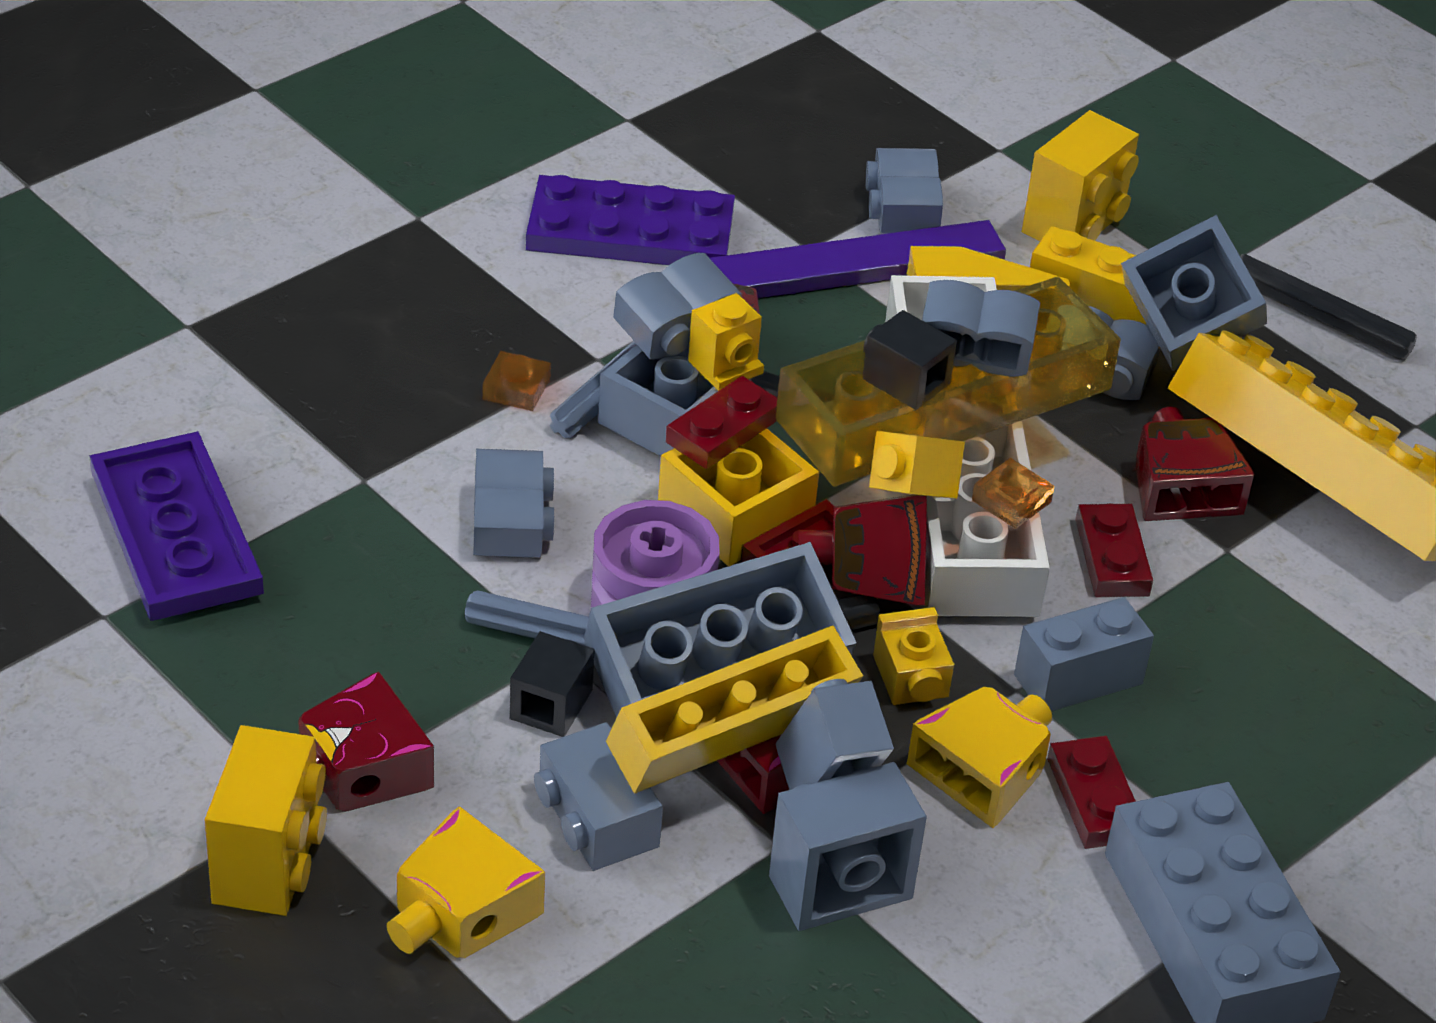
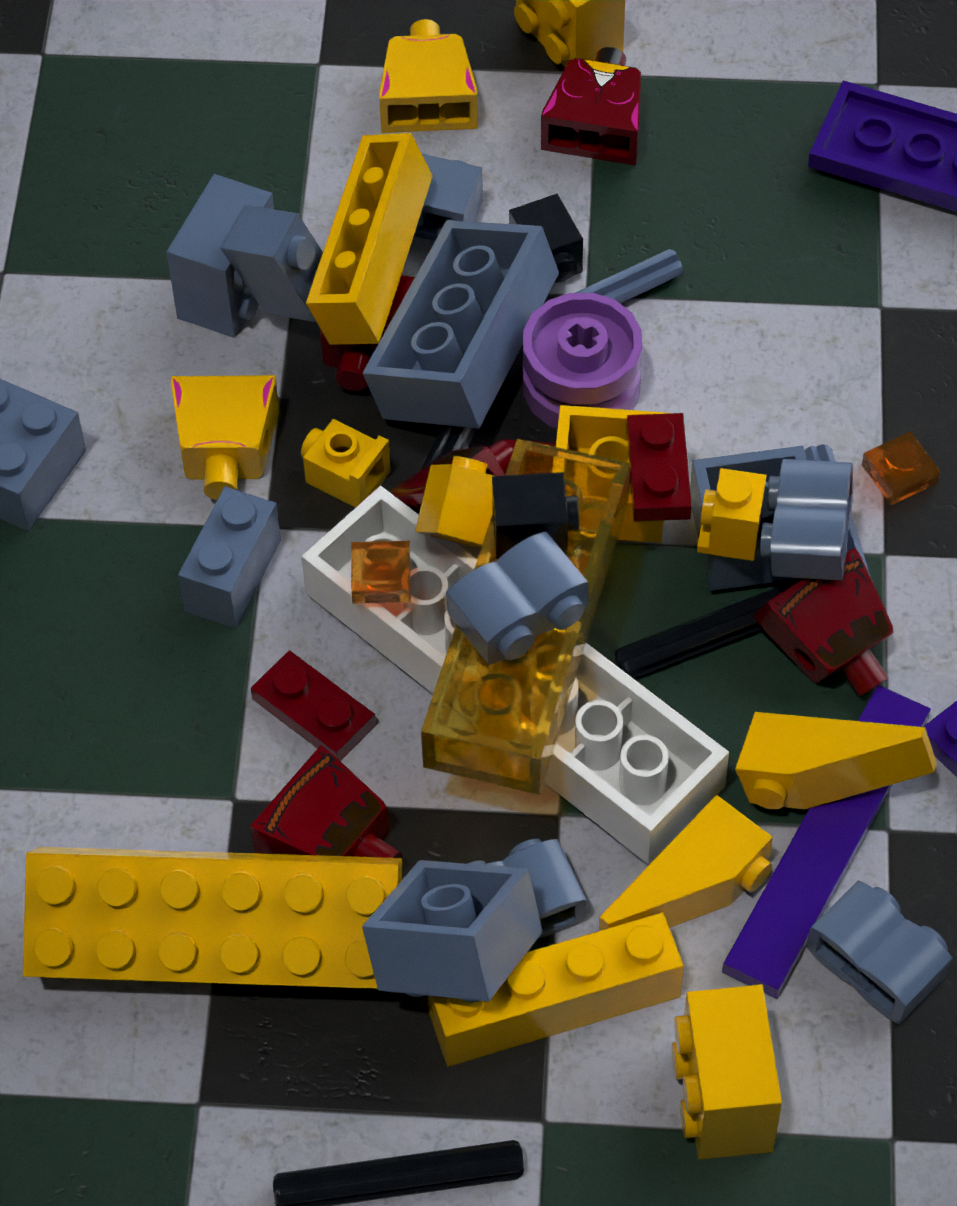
camera: 140 degrees right, 15 degrees up
sand blue brick [473,448,554,557] -> none
dark red plate [1047,736,1136,849] -> none
none -> yellow slope [735,712,937,809]

